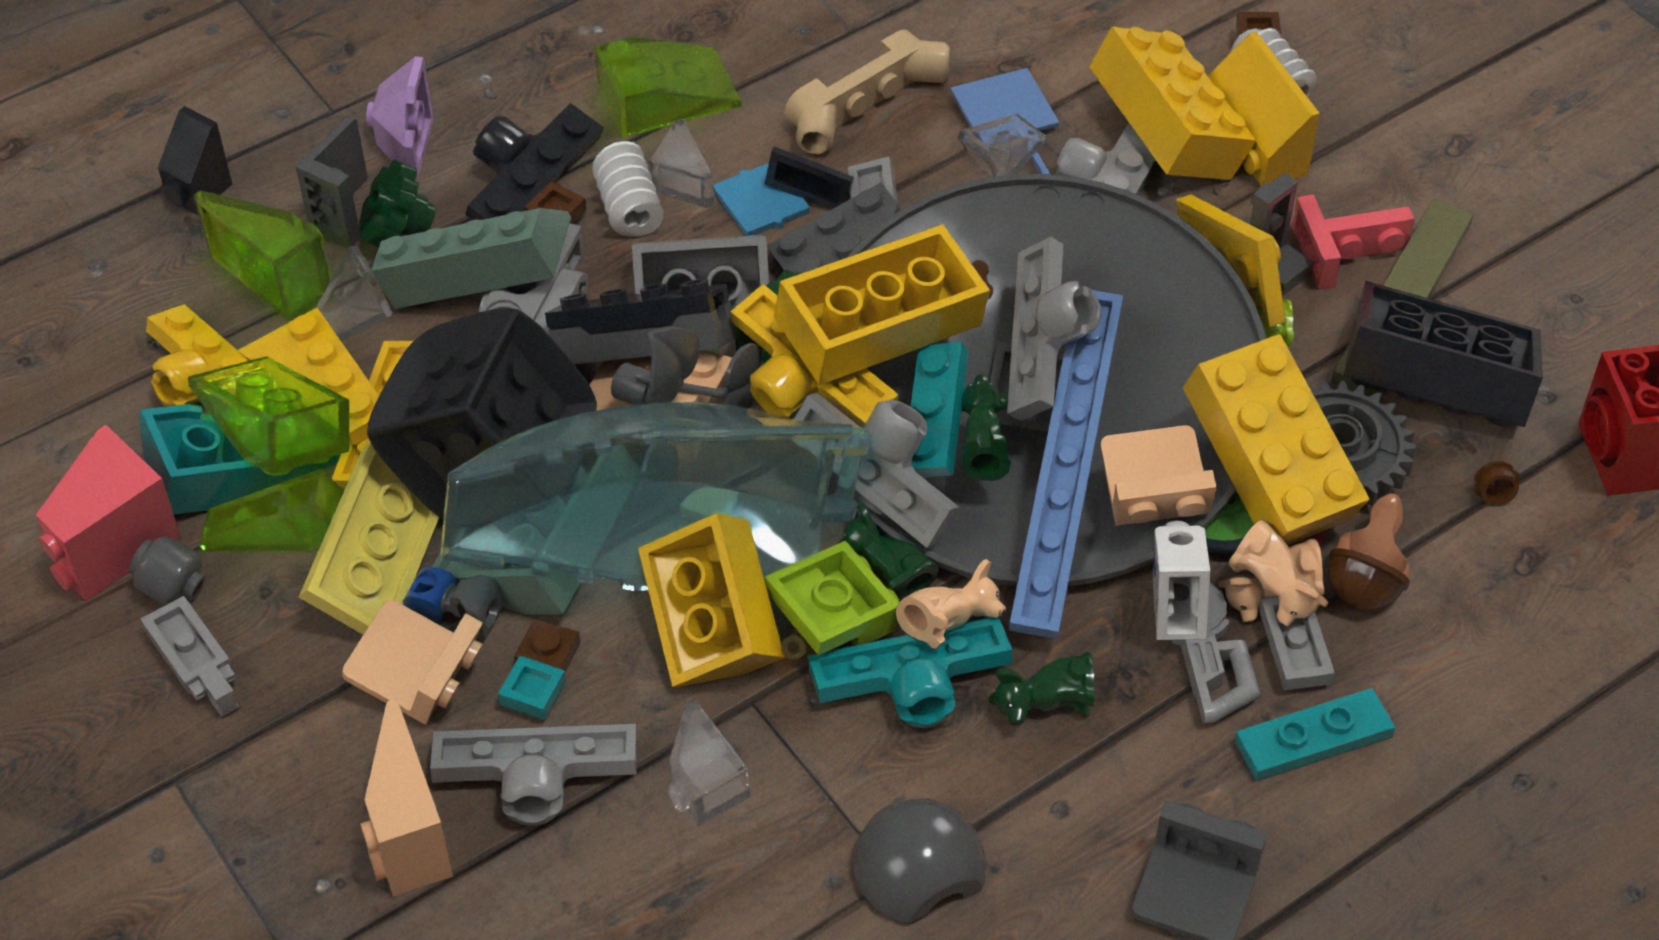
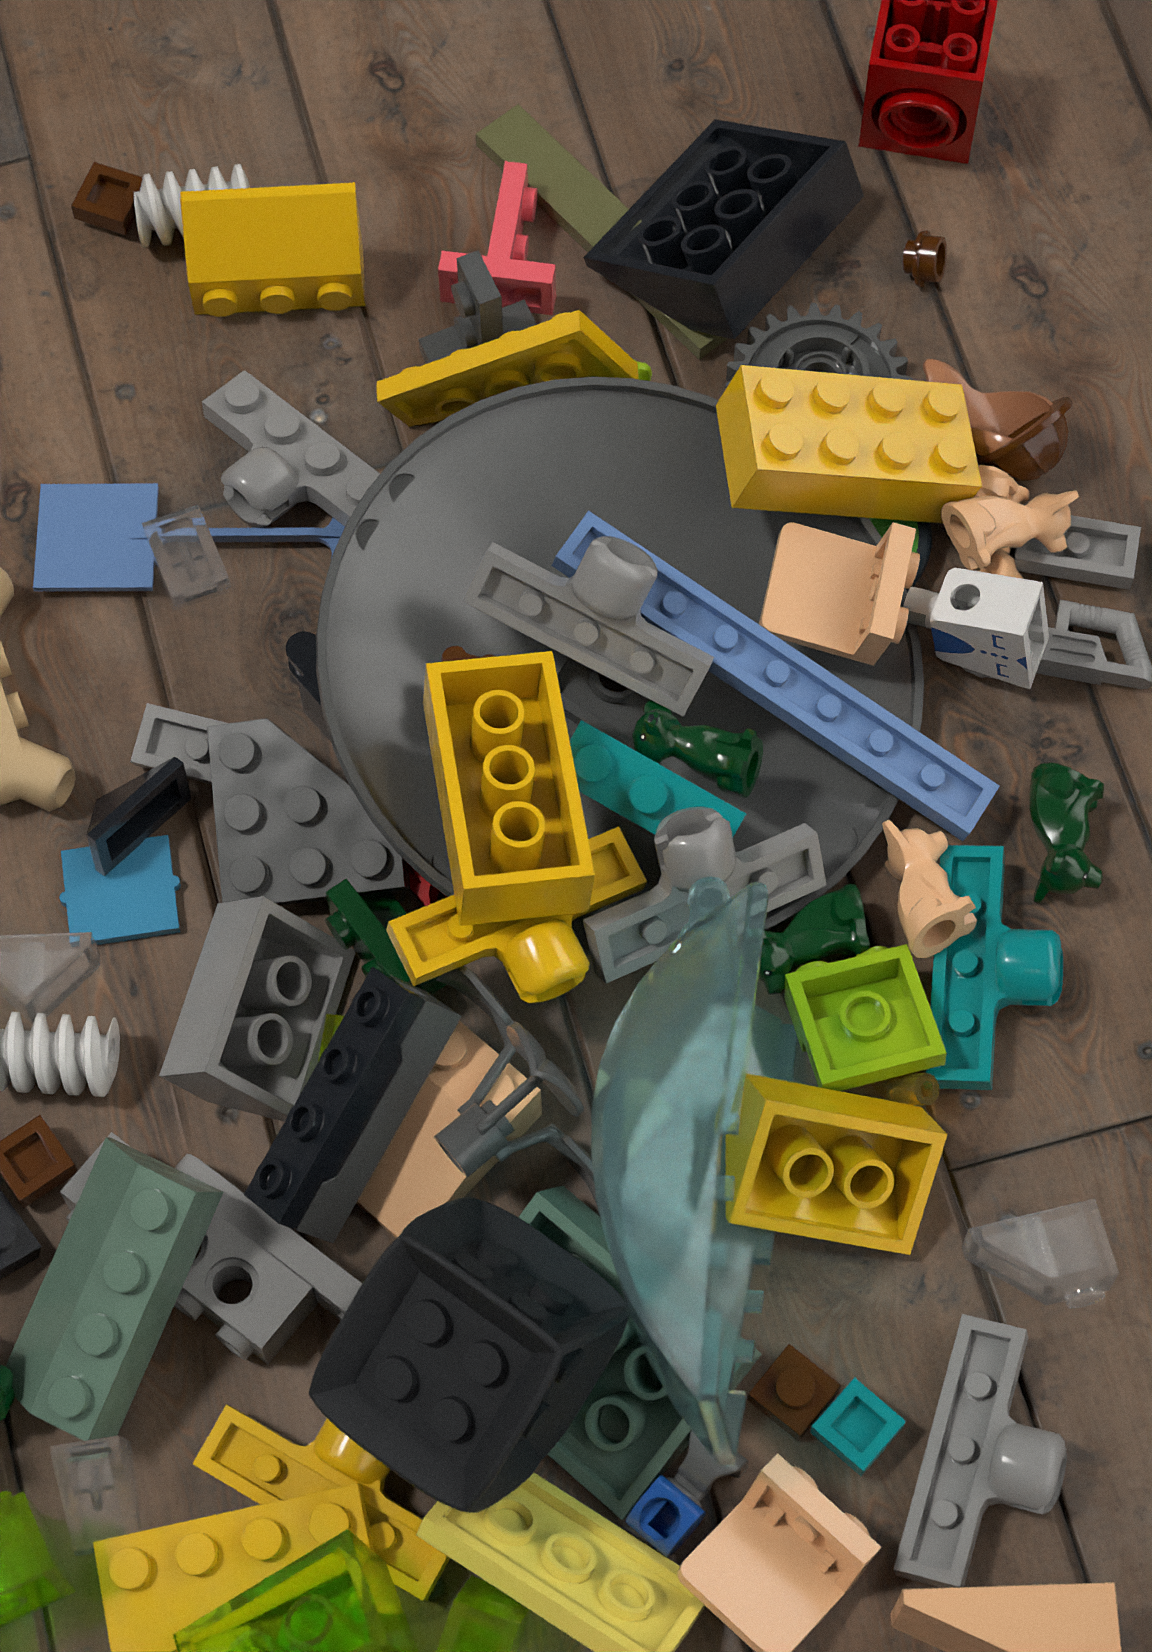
camera: 70 degrees left, 15 degrees up
yellow brick [1089,27,1256,180] -> none

